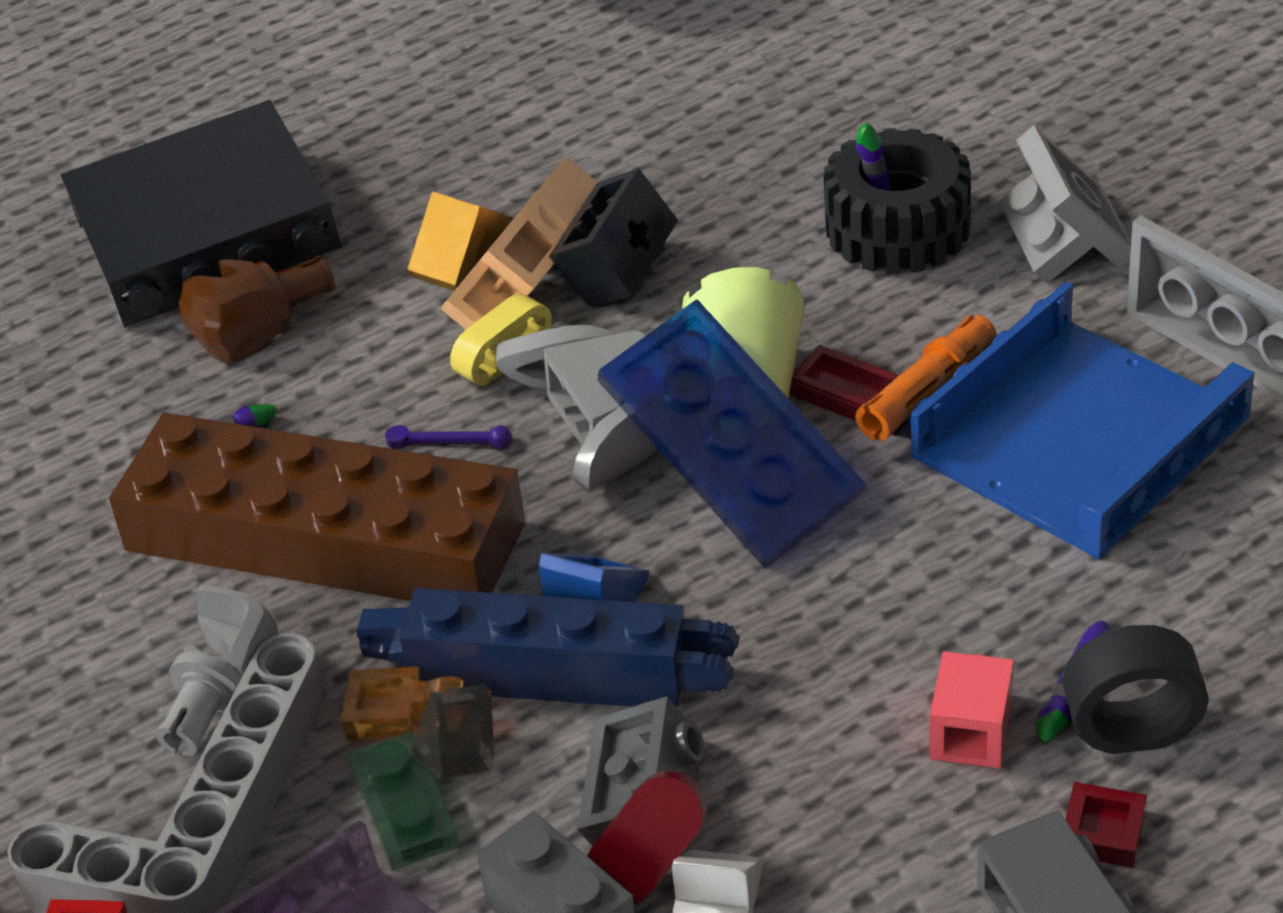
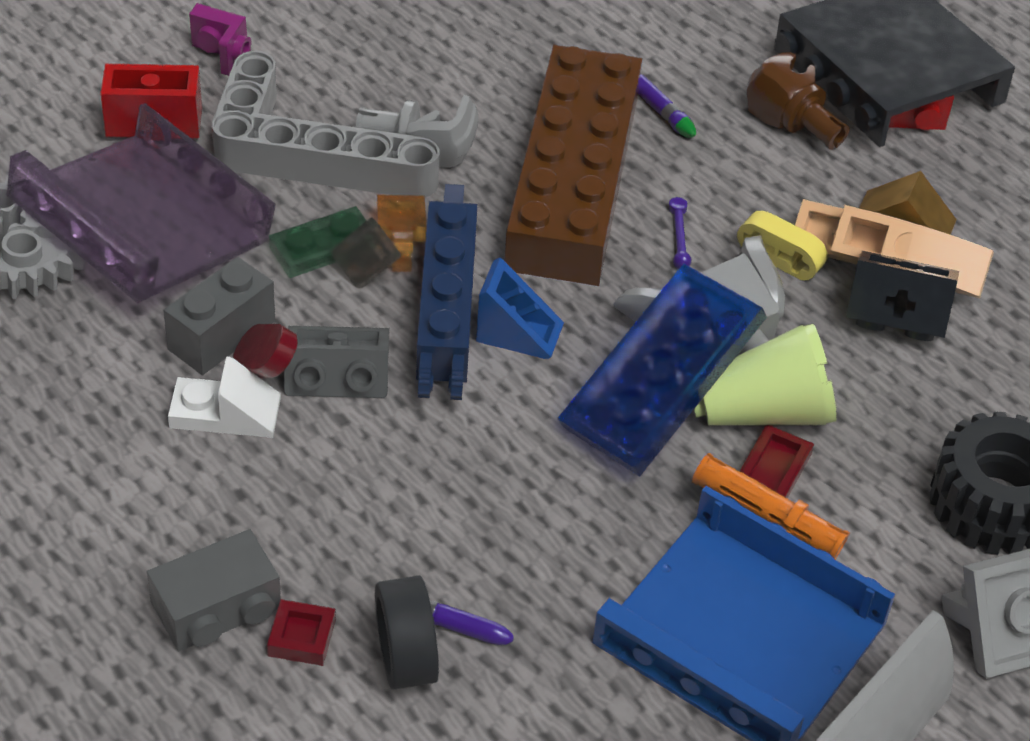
camera: 75 degrees right, 5 degrees up
piece [856,123,891,191] -> none
coral brick [930,651,1013,769] -> none

